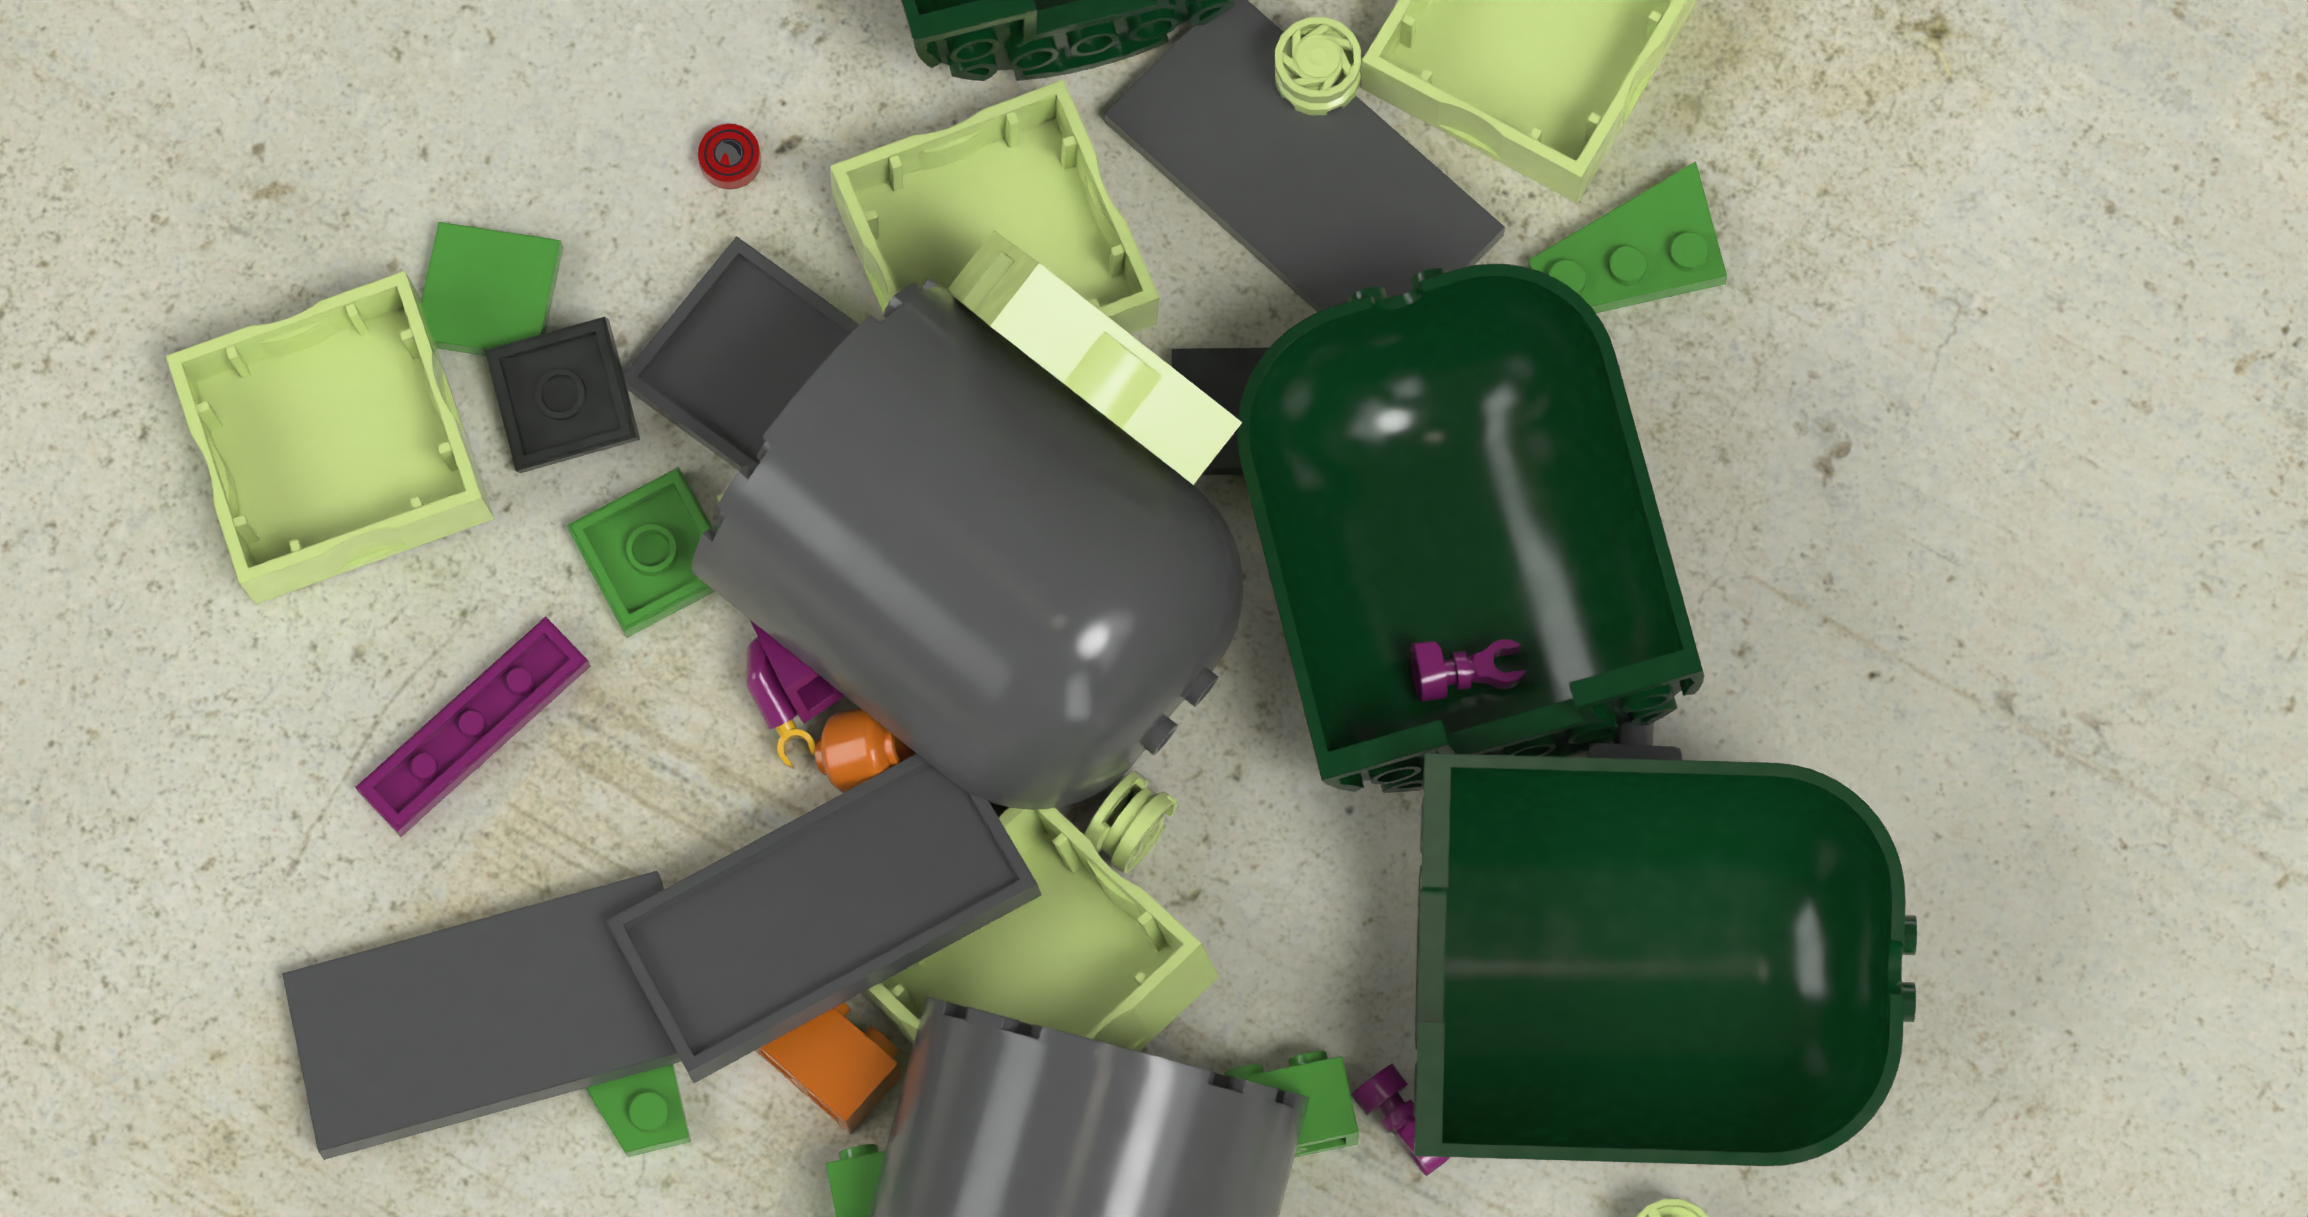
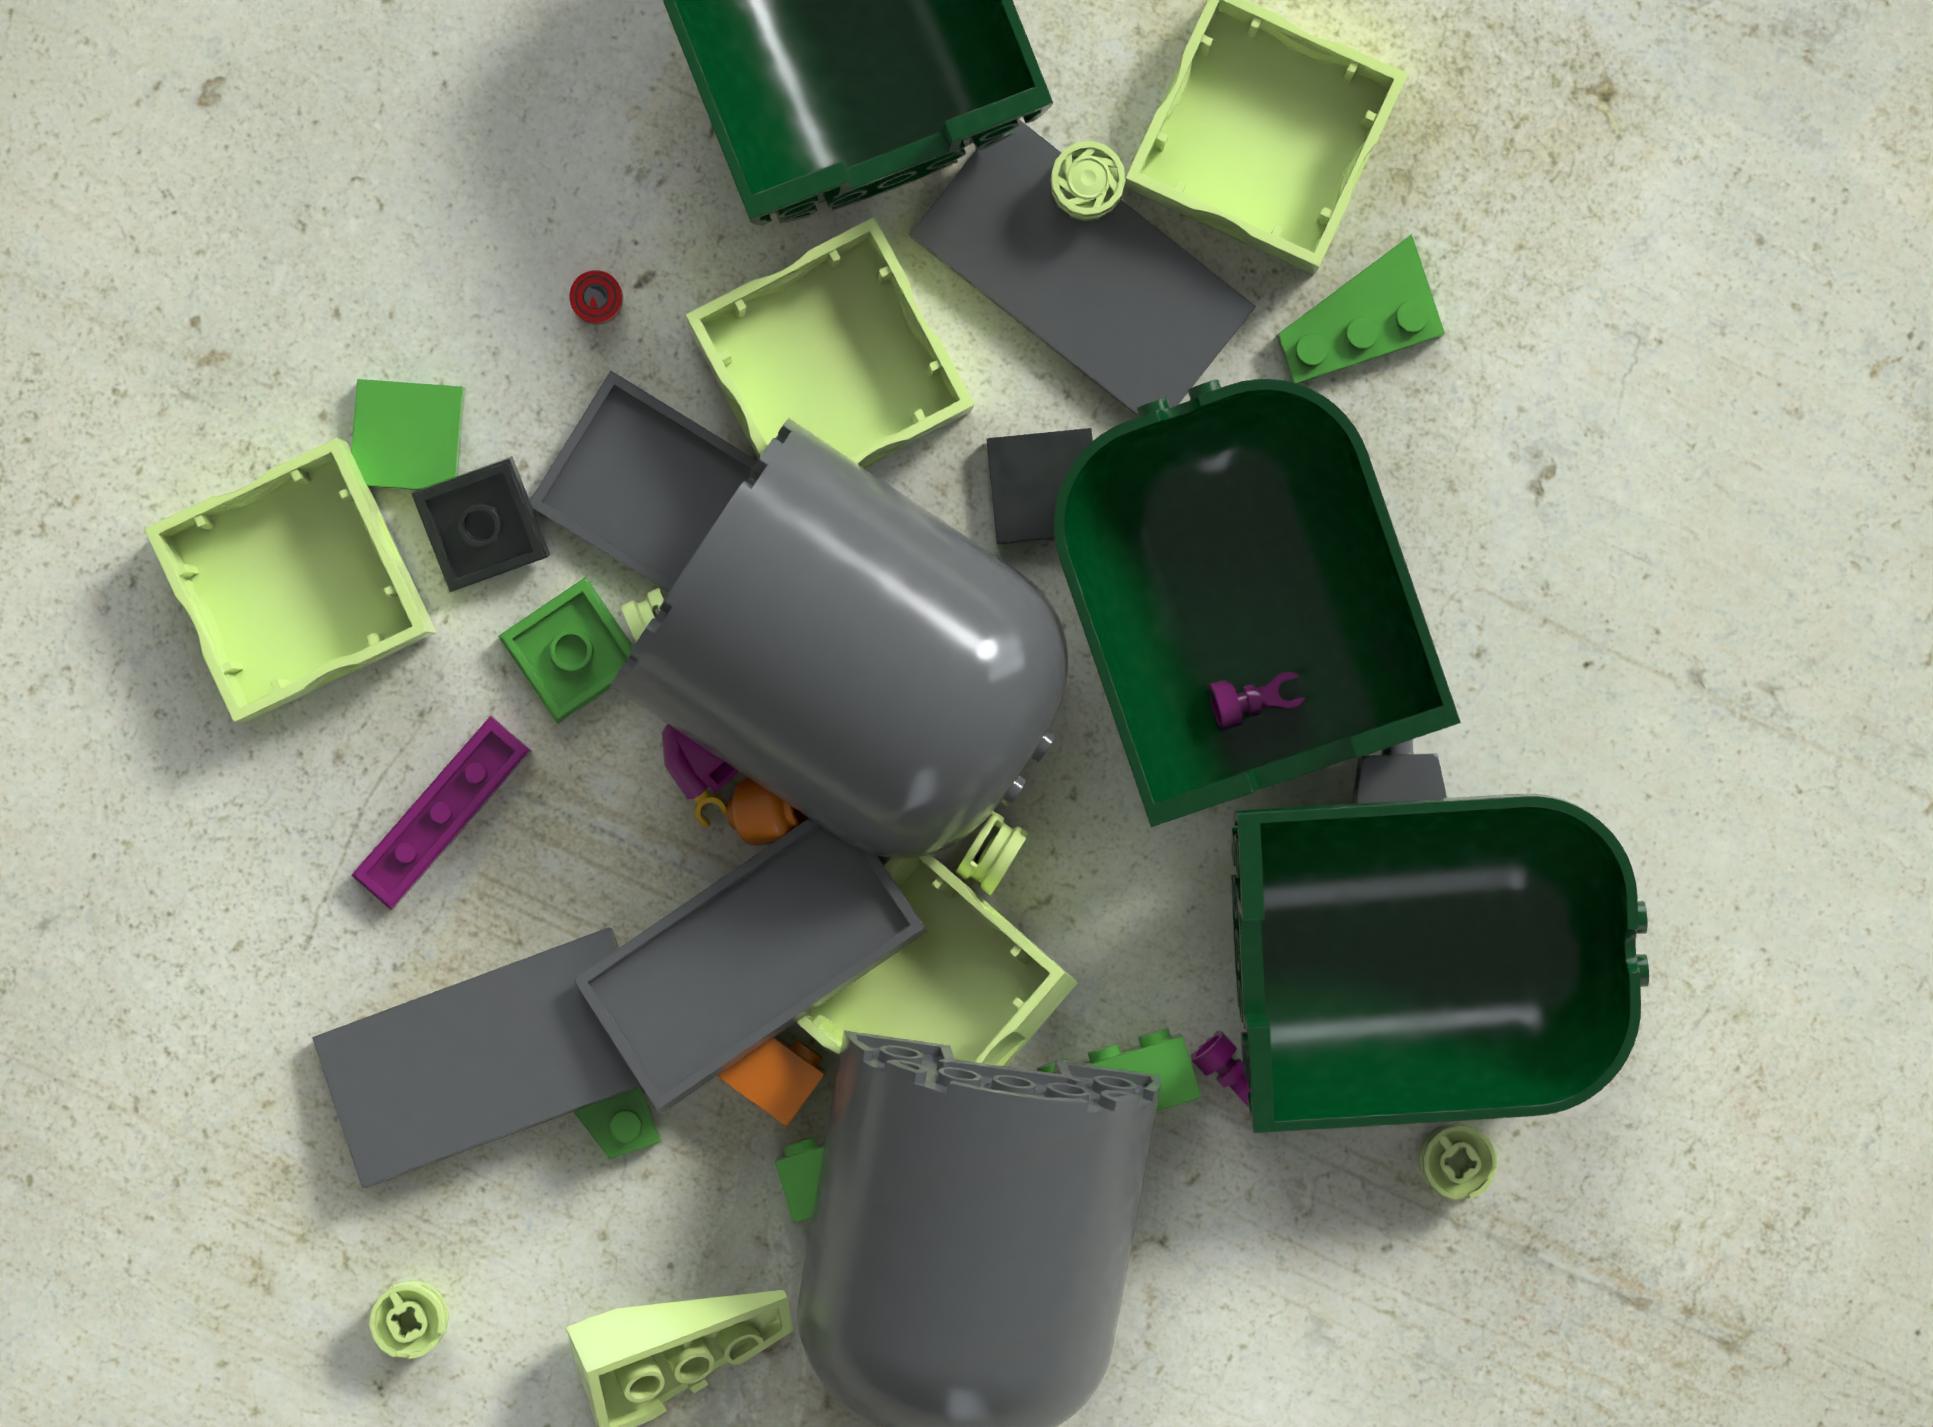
camera: 10 degrees left, 15 degrees up
yellowish green tile [947,230,1242,485] -> none

